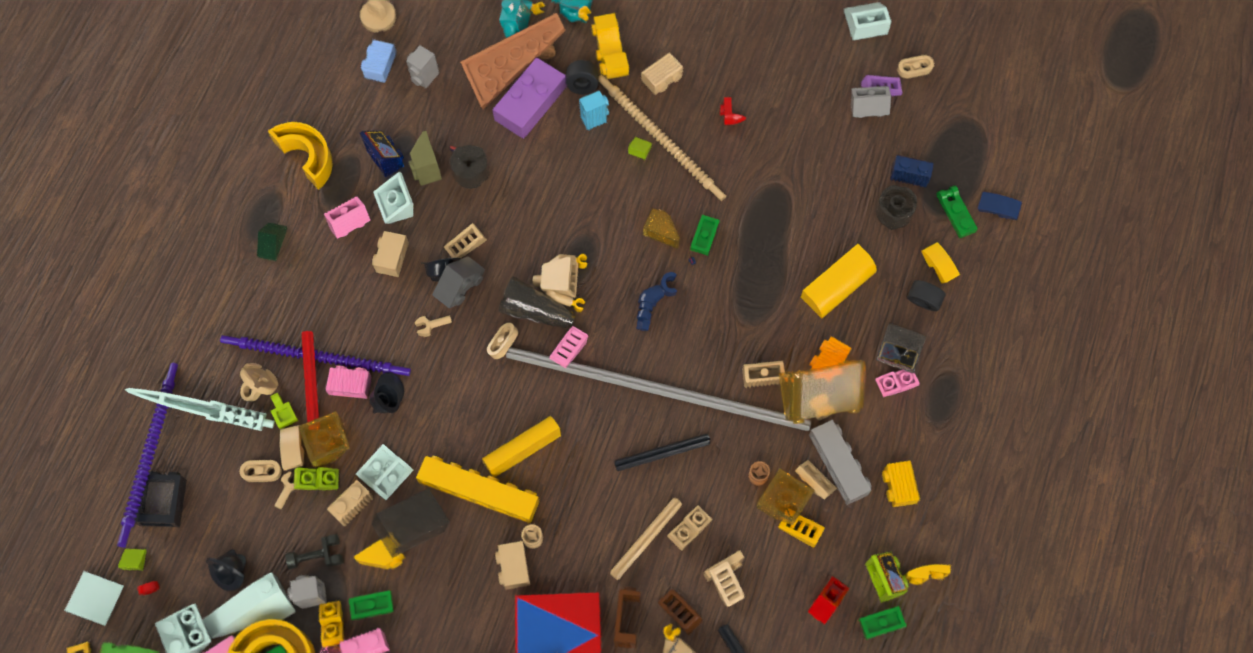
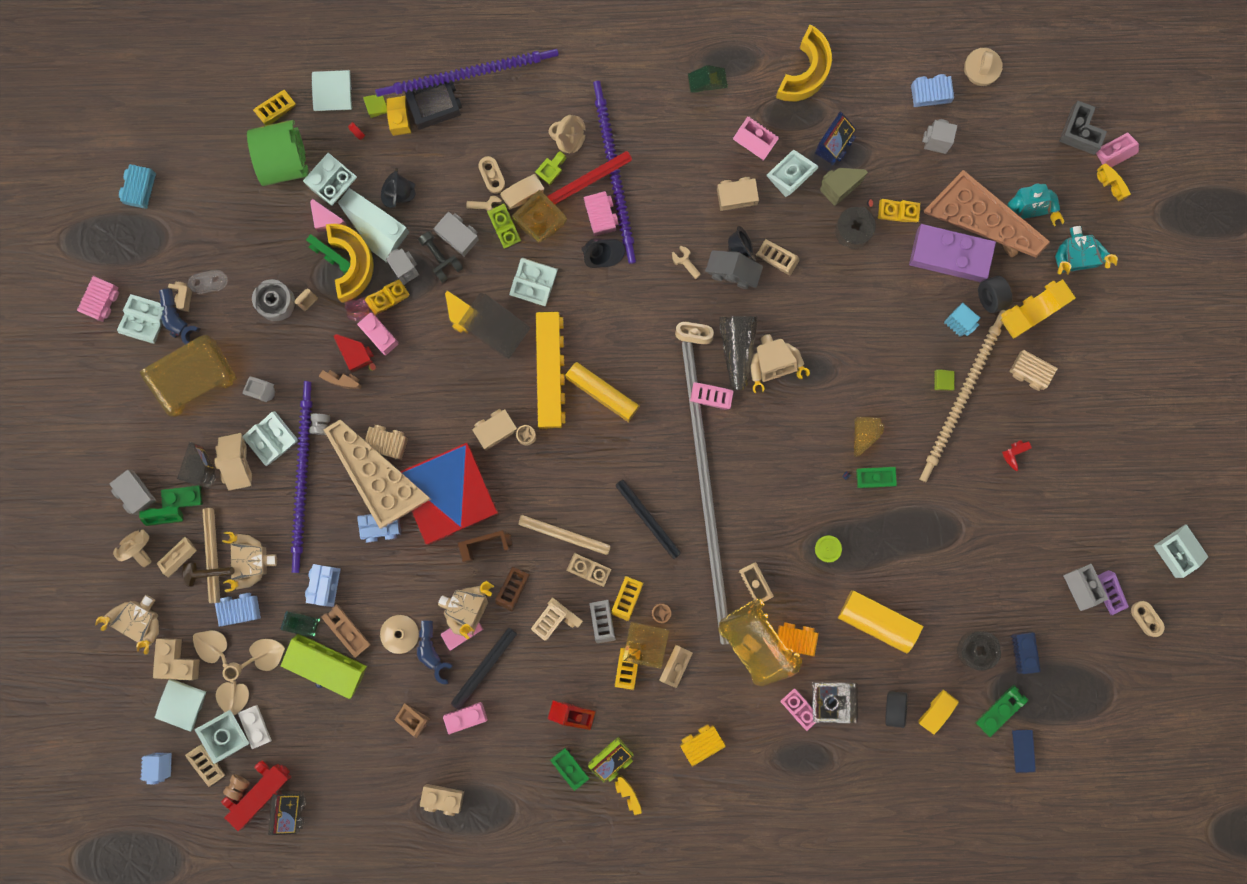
camera: 70 degrees right, 15 degrees up
light aqua piece [125,388,275,431] -> none
tan brick [327,480,373,526] -> none
green plate [349,590,394,620] -> none
dark blue piece [636,272,677,331] -> none
light grey brick [809,420,872,505] -> none
none -> yellow slope [387,96,411,136]
none -> light grey brick [433,212,479,257]
none -> light grey slope [589,600,616,643]
none -> yellow slope [611,576,643,621]
none -> lime piece [815,535,842,563]
none -> yellow slope [878,199,920,222]

